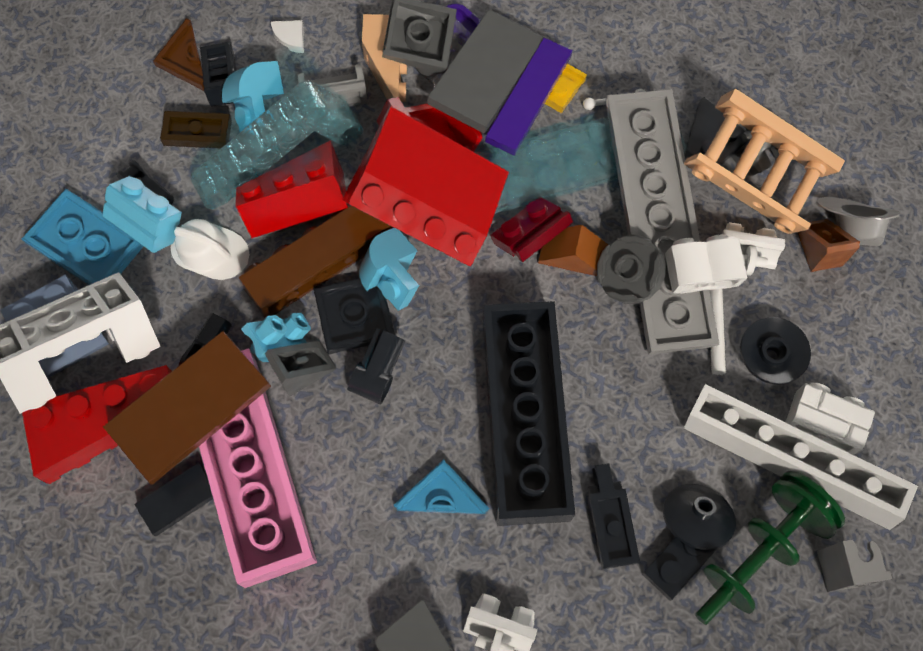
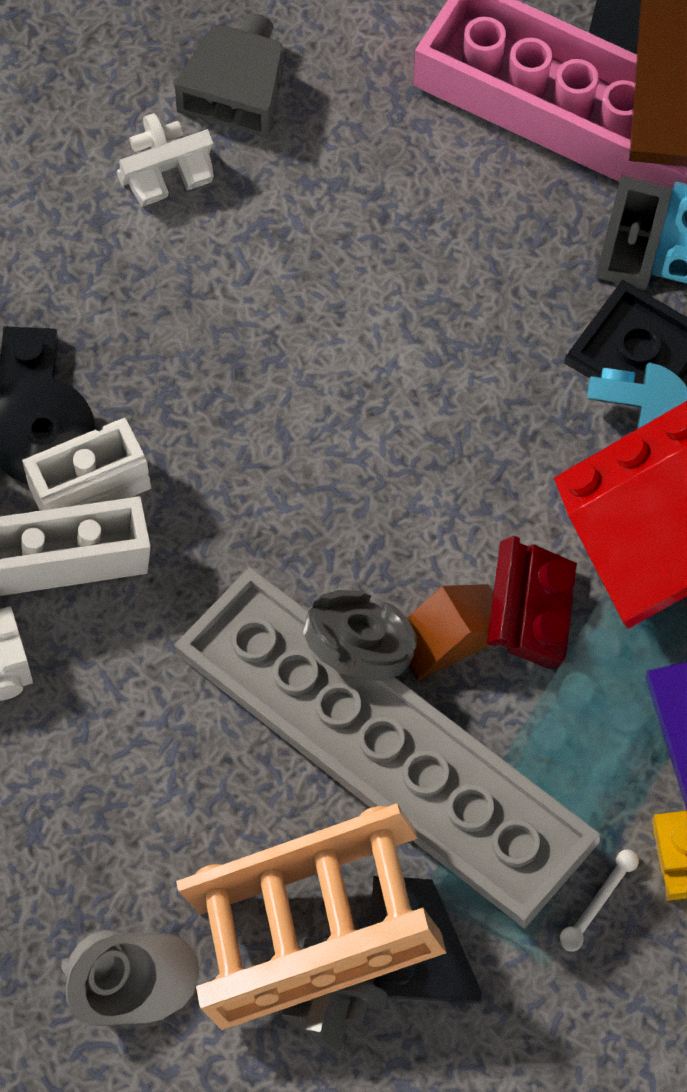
camera: 140 degrees right, 5 degrees down
black piece [347,328,406,405] -> none
dark azure tile [394,459,490,514] -> none
black brick [482,301,575,526] -> none
black hinge [588,463,640,570] -> none
white brick [665,234,747,293] -> none
white bar [710,289,726,375] -> none
white hips [722,222,785,276] -> none
black dish [740,317,811,385] -> none
dark orange slope [798,219,860,272] -> none
none -> white brick [22,418,151,511]

